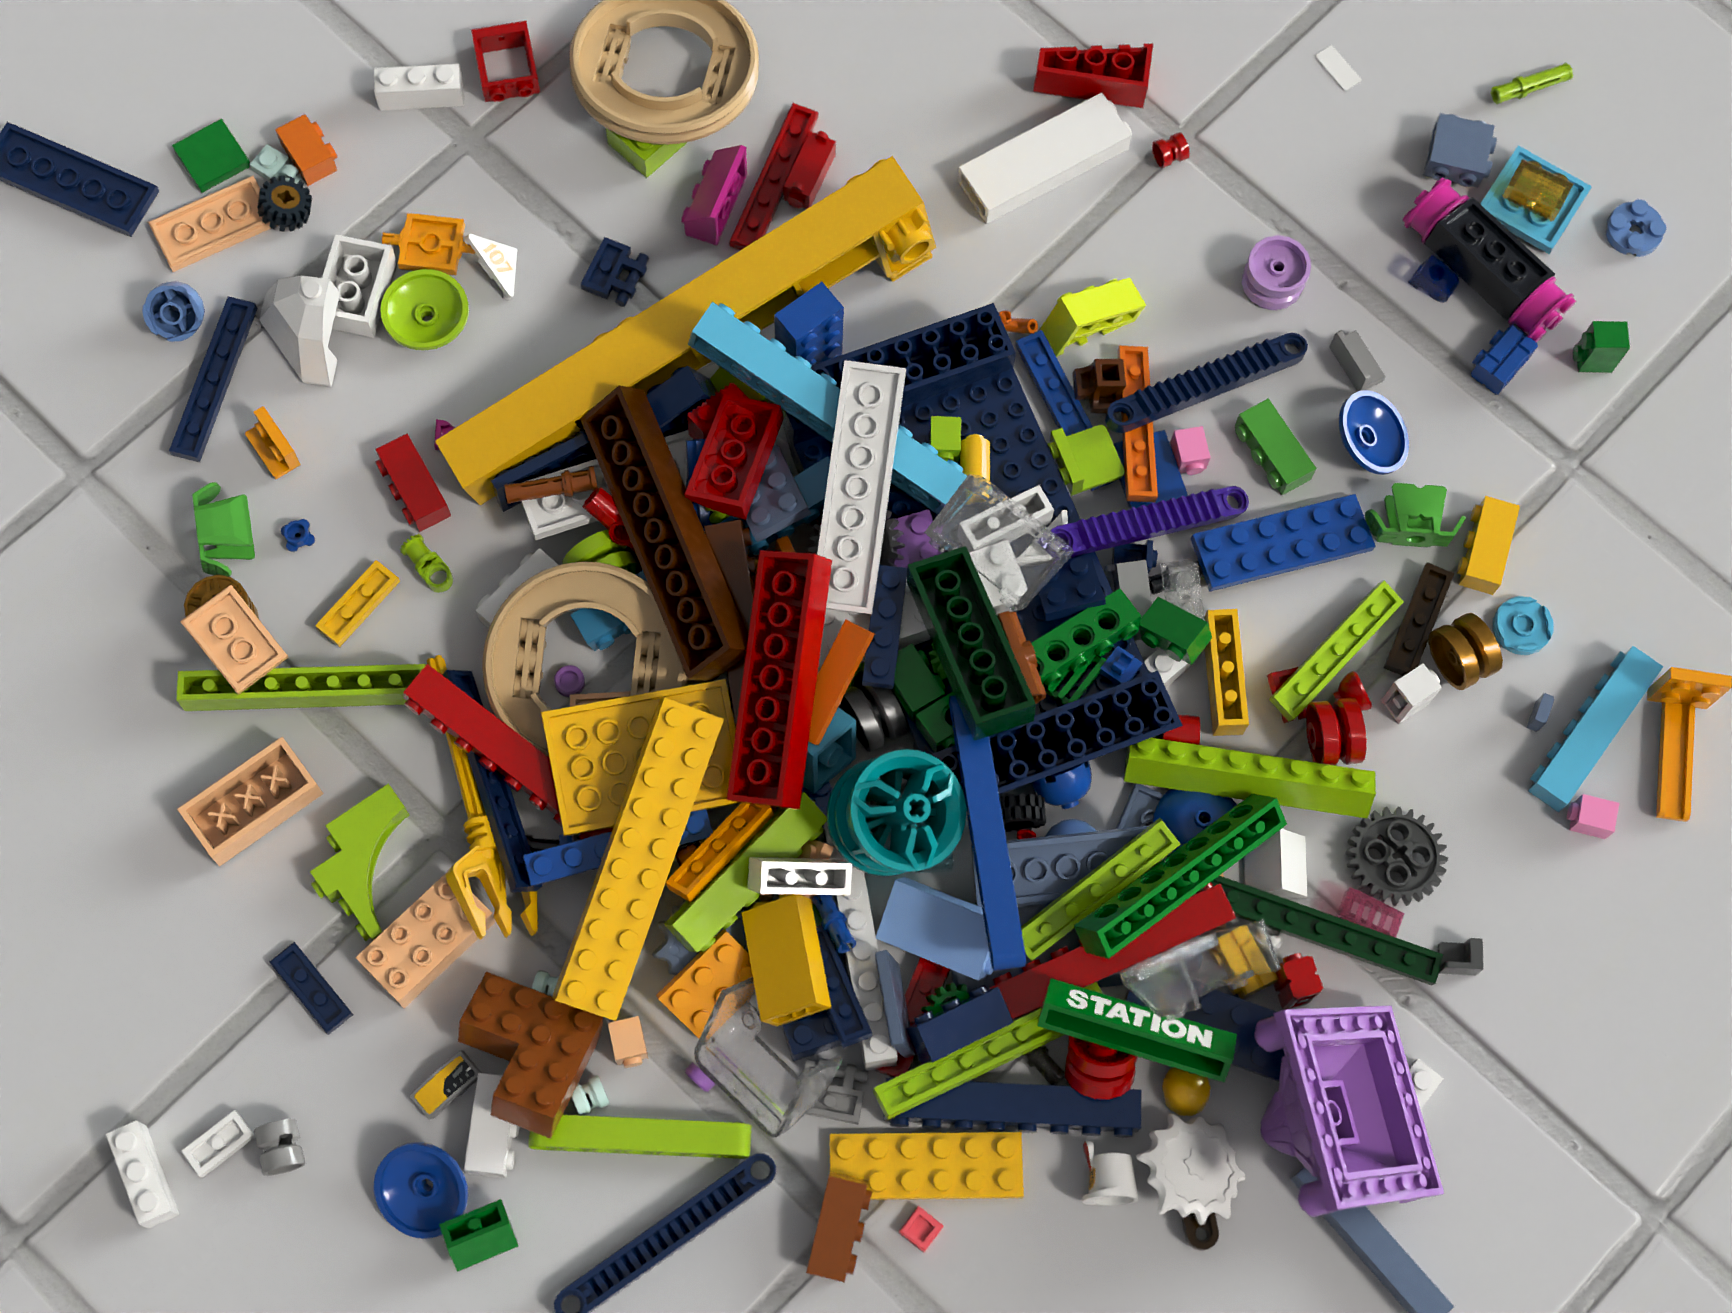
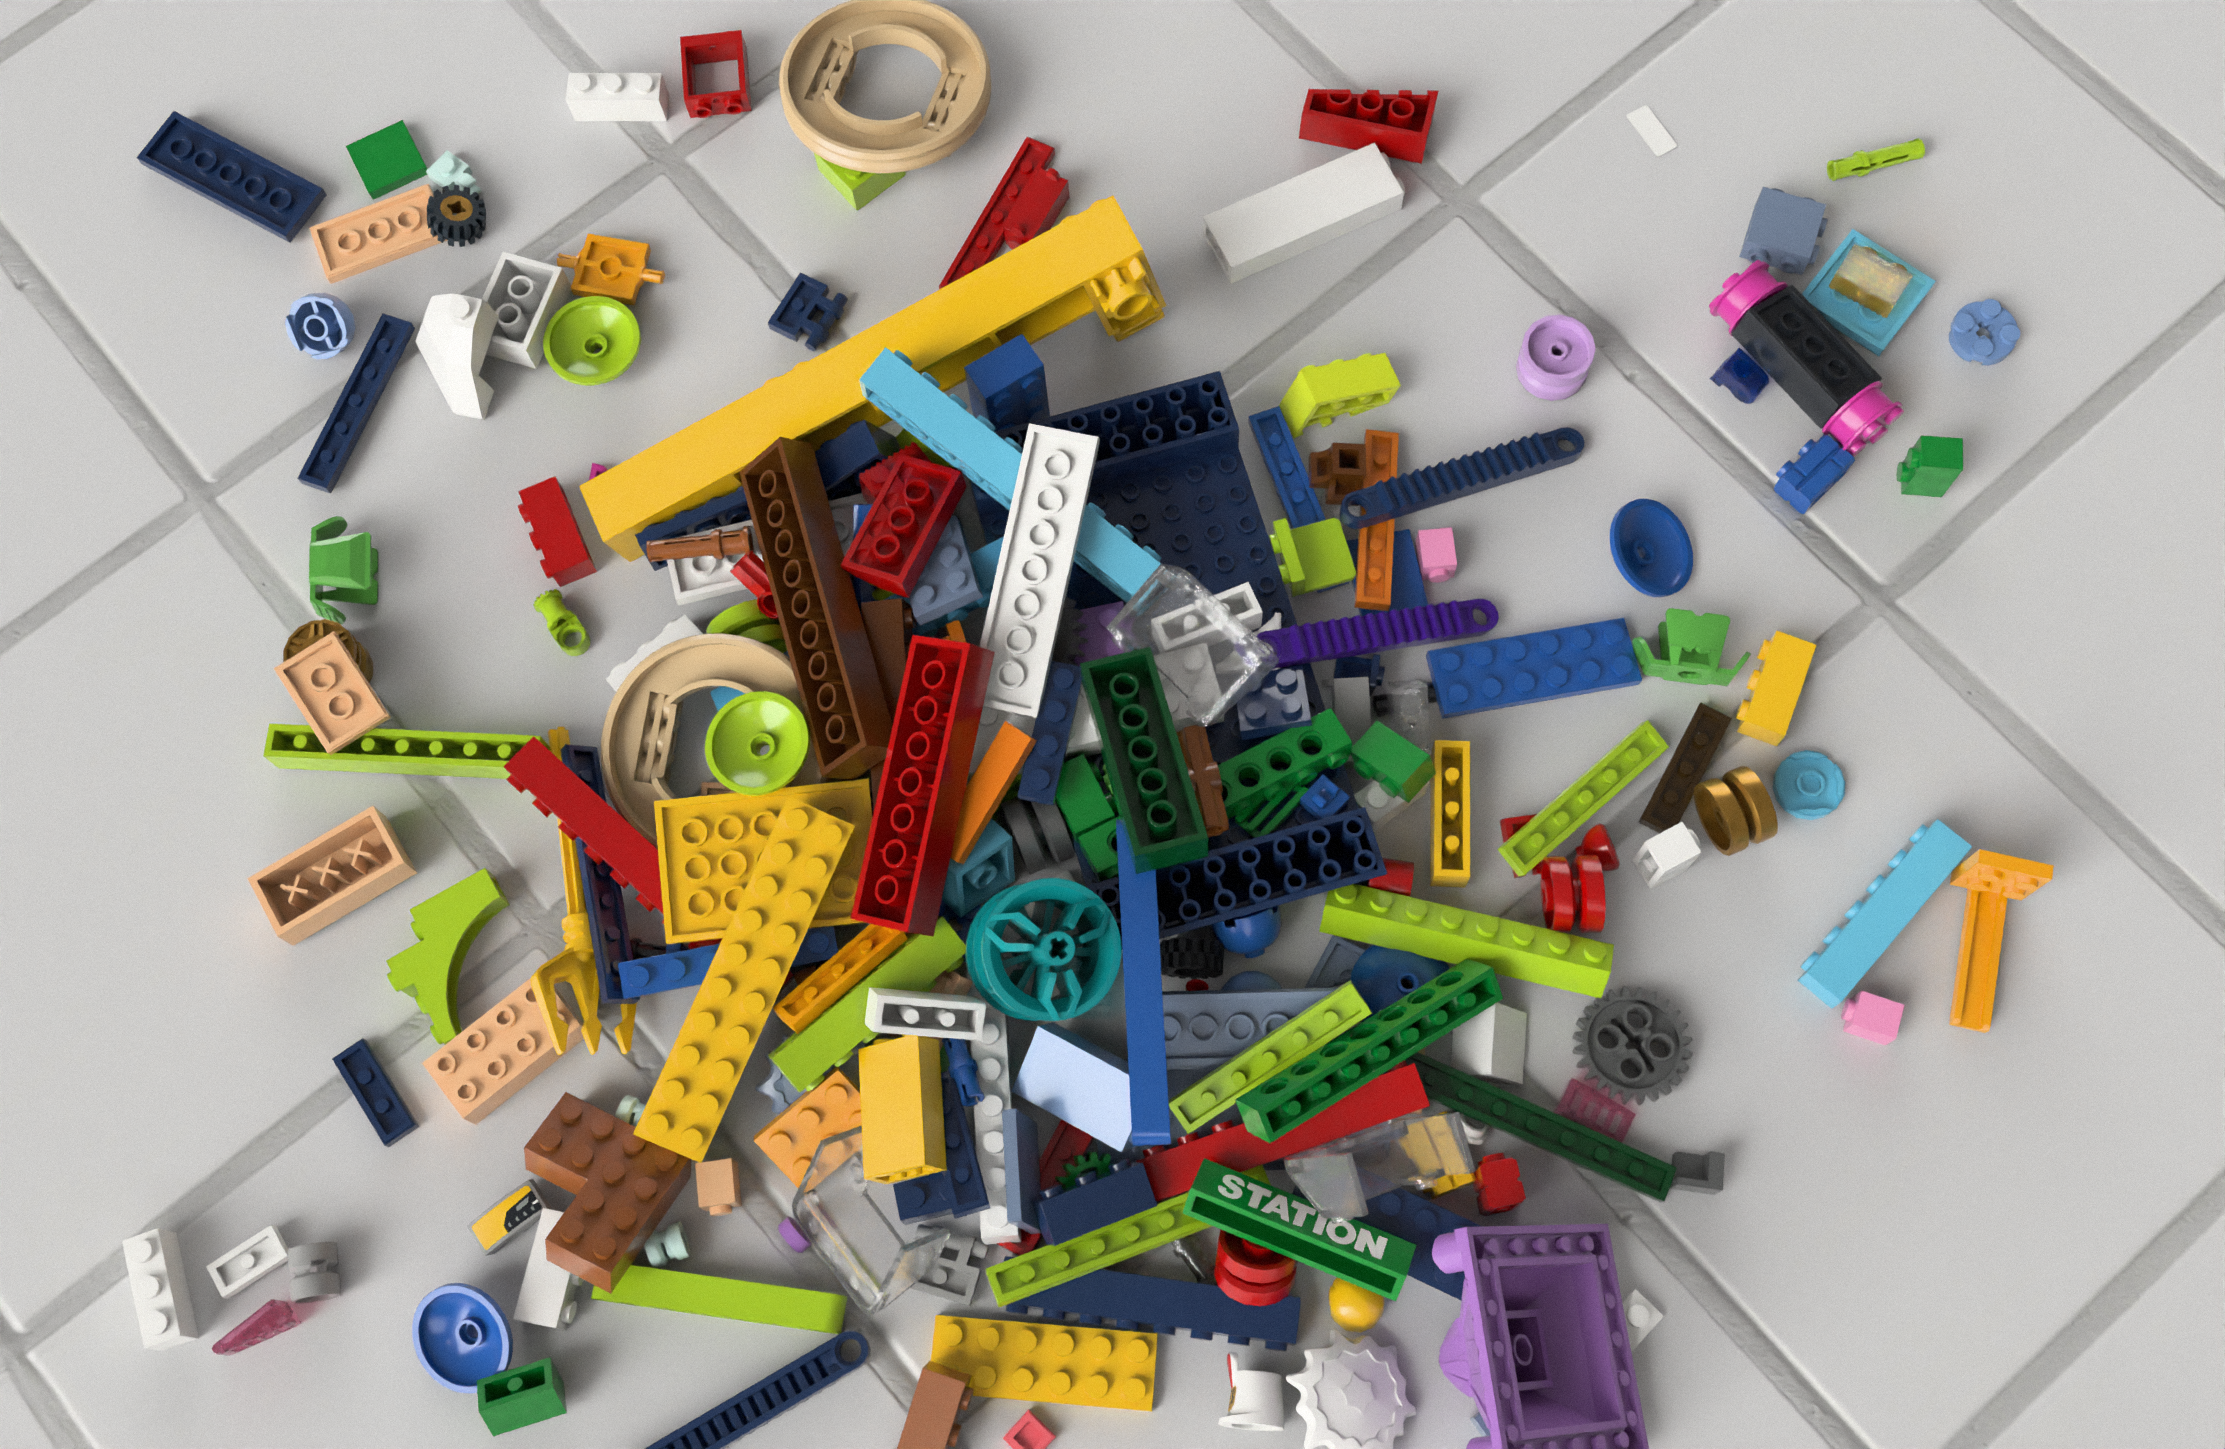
camera: 15 degrees right, 0 degrees up
light orange bracket [245,406,301,479] -> none
orange brick [275,114,338,186] -> none
blue plate [281,519,315,552] -> none
yellow plate [315,560,400,648] -> none
white tile [464,234,517,300] -> none
medium lavender tile [554,665,585,697] -> none
dark pink slope [681,145,747,246] -> none
lime brick [929,416,961,462] -> none
yellow brick [960,434,990,504] -> none
orange arm [998,310,1038,334] -> none
red wheel [1152,132,1190,168] -> none
bright green brick [1235,398,1317,495] -> none
light grey panel [1329,330,1386,392] -> none
sand blue tile [1527,693,1555,732] -> none
none -> clear pink slope [211,1299,301,1356]
none -> lime dish [705,691,810,796]

